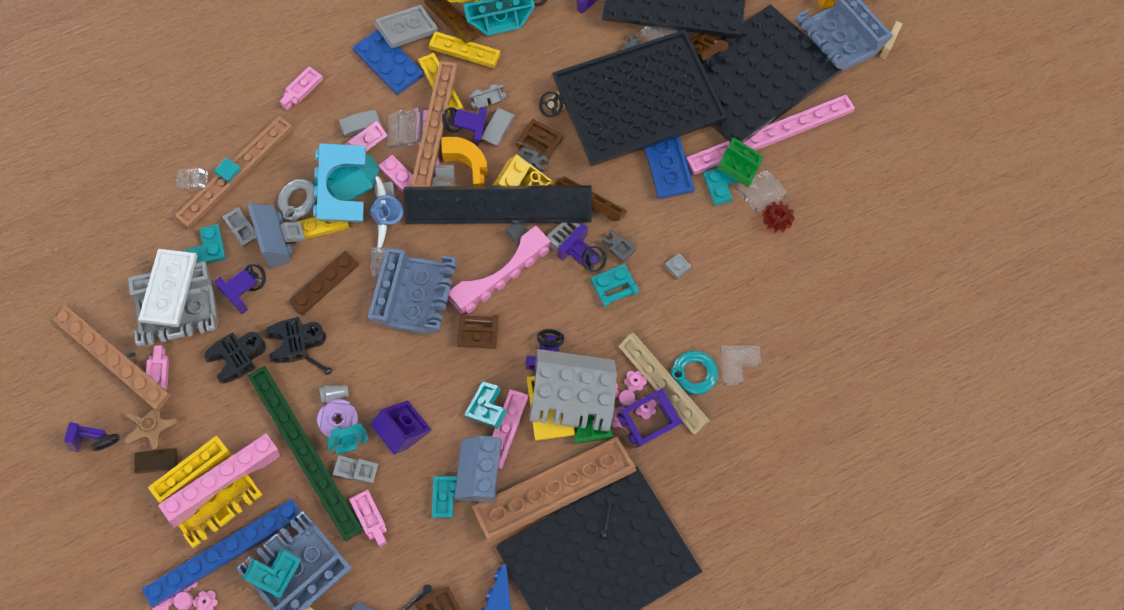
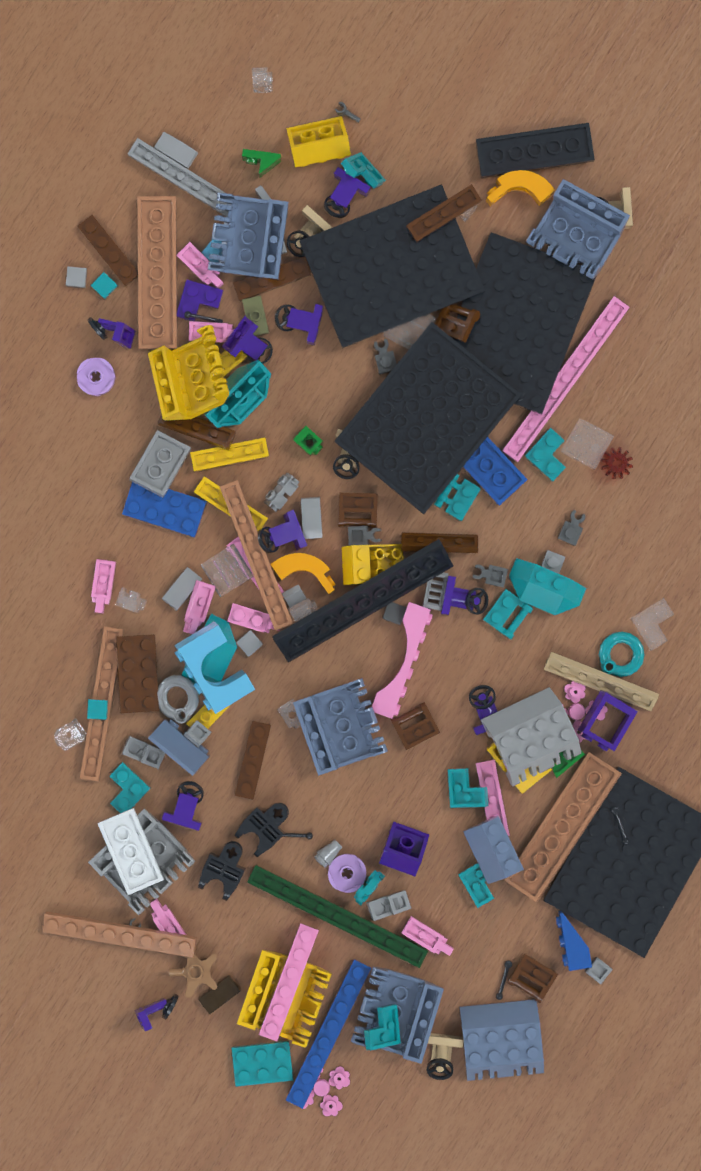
camera: 25 degrees left, 20 degrees up
medium blue helmet [369,176,404,251] -> none
green slope [717,137,764,187] -> none
none -> clear brick [115,587,147,613]
none -> reddish brown plate [116,634,159,714]
none -> teal plate [232,1041,293,1087]
none -> green brick [293,426,323,456]
none -> teal plate [434,474,481,521]
none -> teal wedge [509,558,587,615]
none -> dark grey plate [557,510,585,546]

